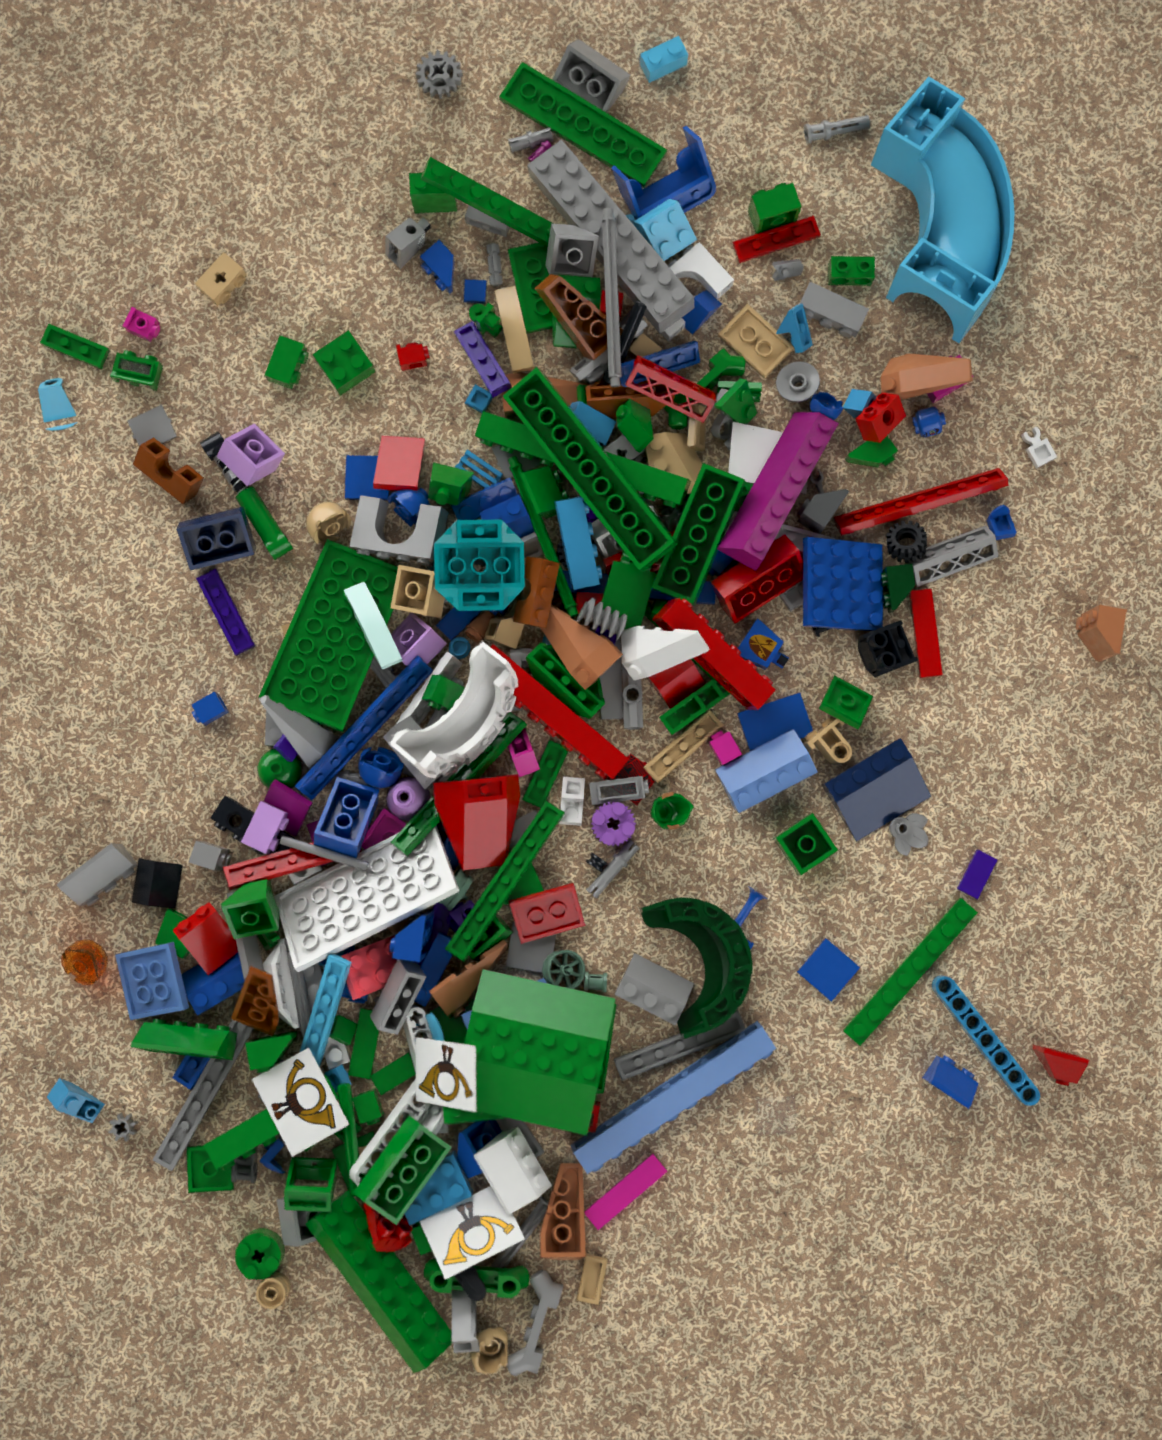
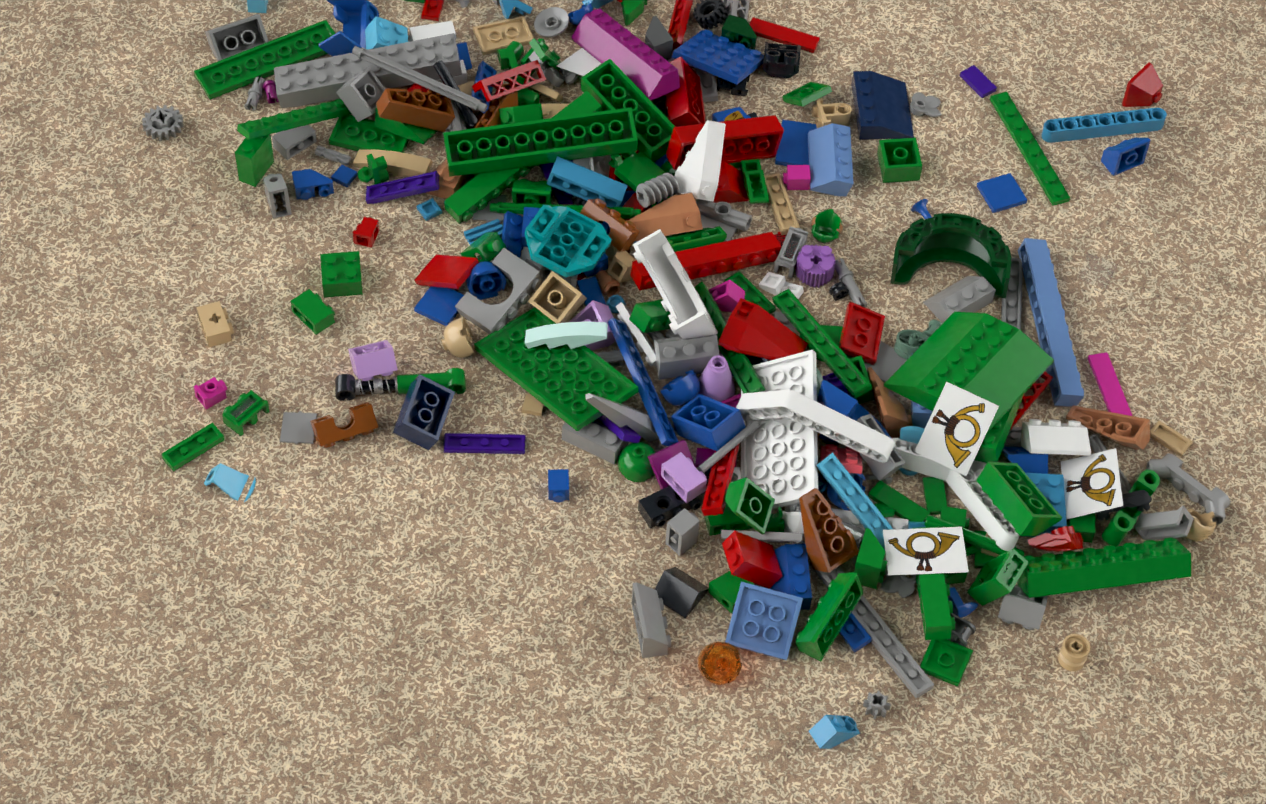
camera: 65 degrees left, 30 degrees down
green brick [235,1228,285,1280] -> none
none -> white beam [736,390,895,463]

